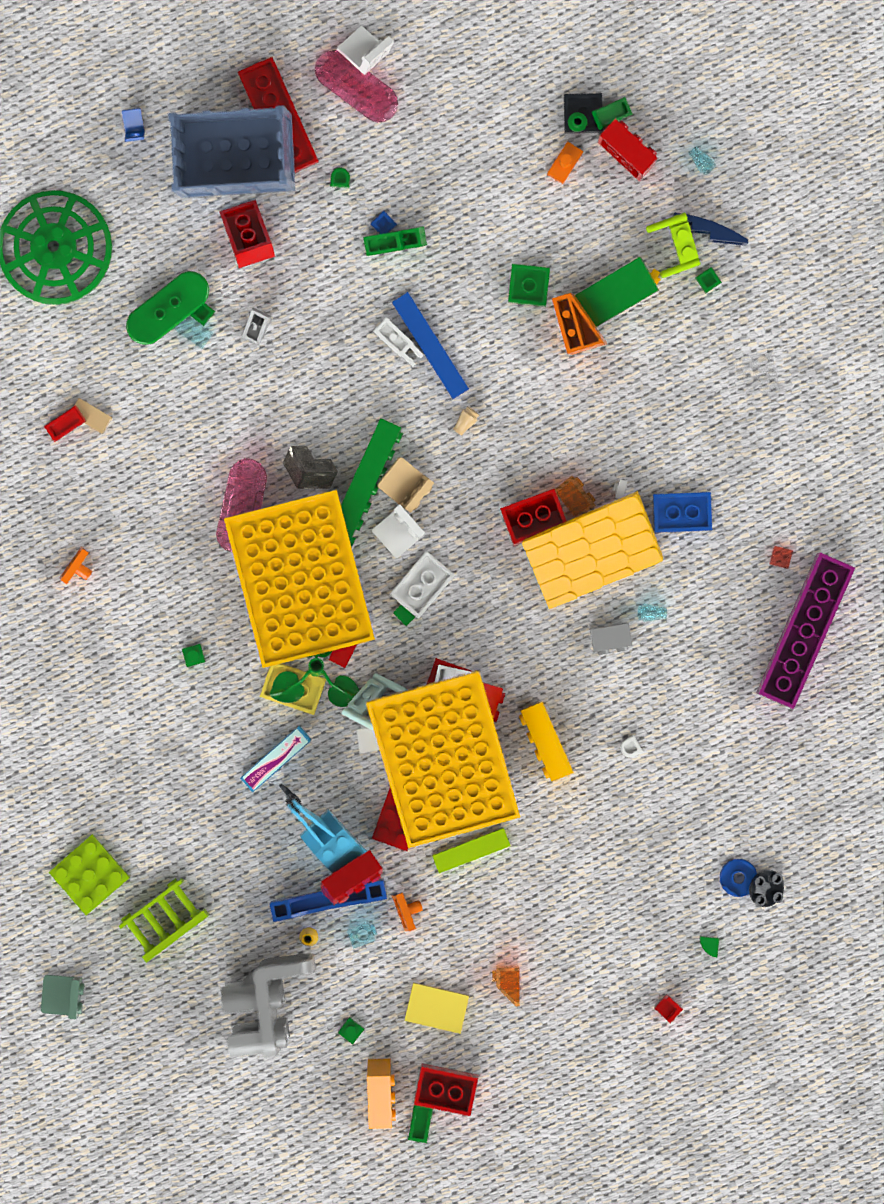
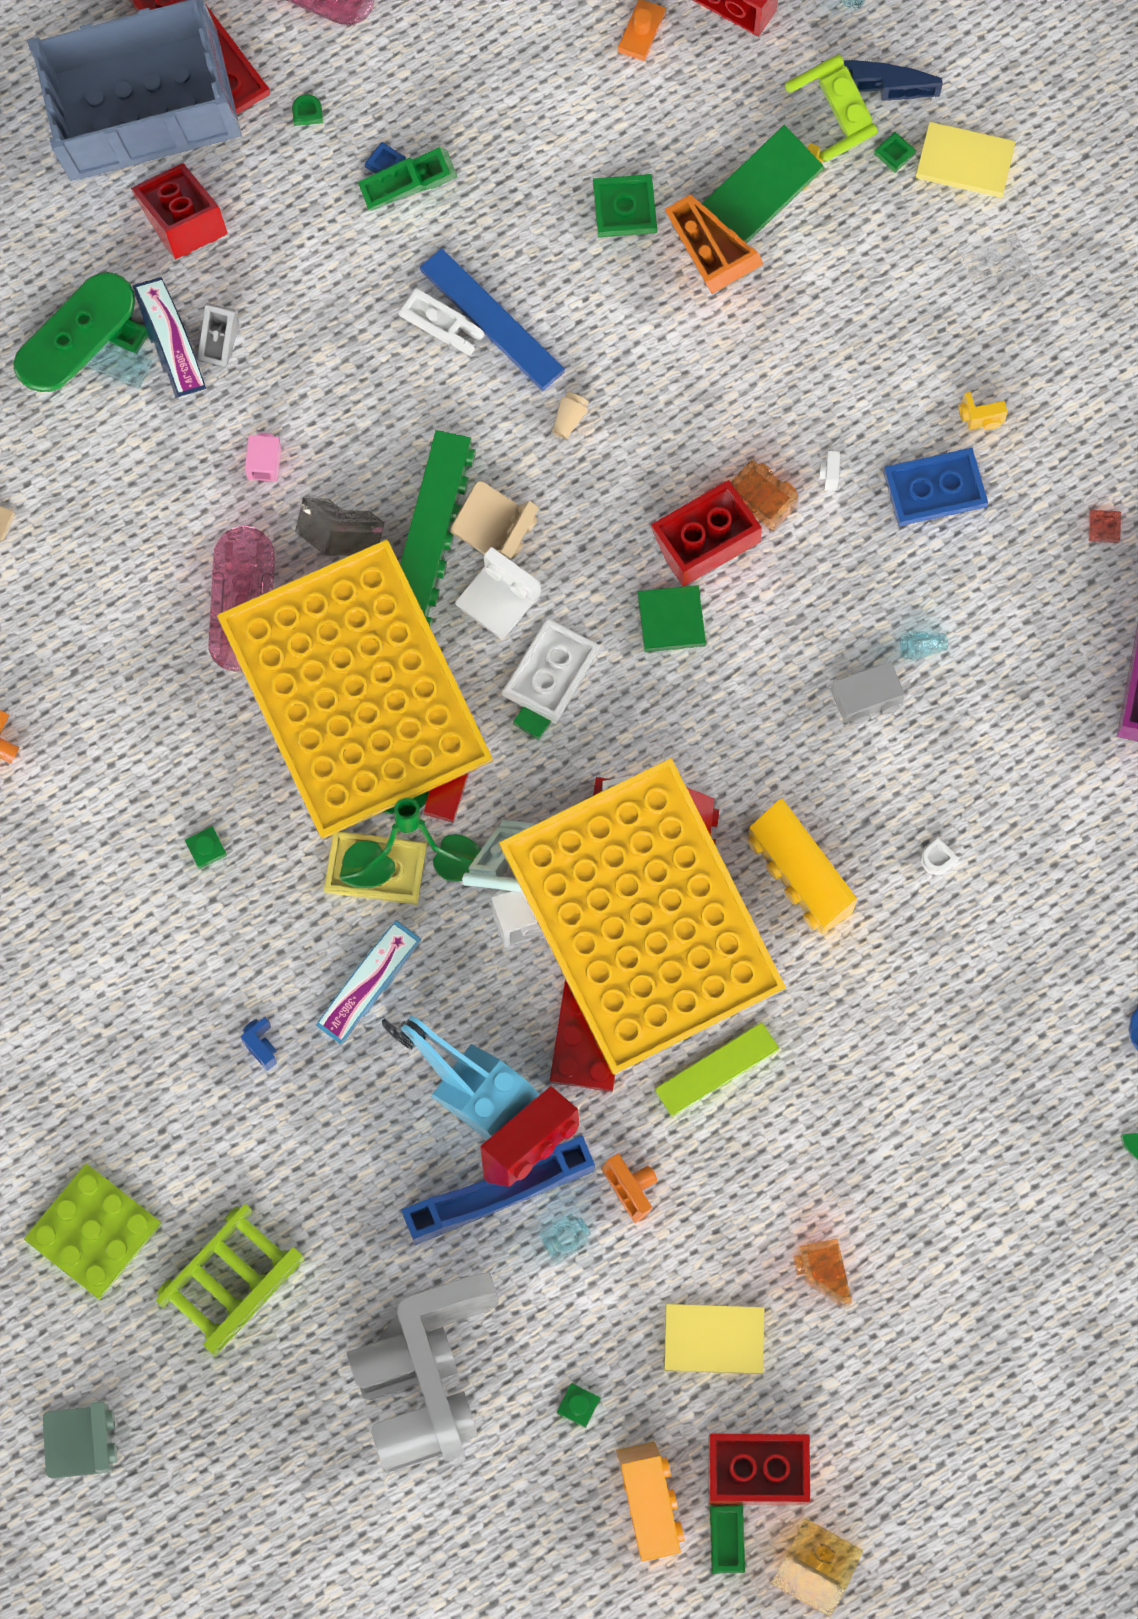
camera: 10 degrees left, 15 degrees down
yellow cone [299,927,318,946] -> none
yellow piece [522,491,663,609] -> none
red panel [654,994,683,1023] -> none
none -> slope [132,277,206,398]
none -> blue bracket [240,1017,277,1071]
none -> bright pink brick [245,433,281,482]
none -> green tile [637,585,706,652]
none -> clear yellow slope [771,1518,863,1617]
none -> light yellow tile [916,121,1016,198]
none -> yellow bracket [958,392,1008,430]

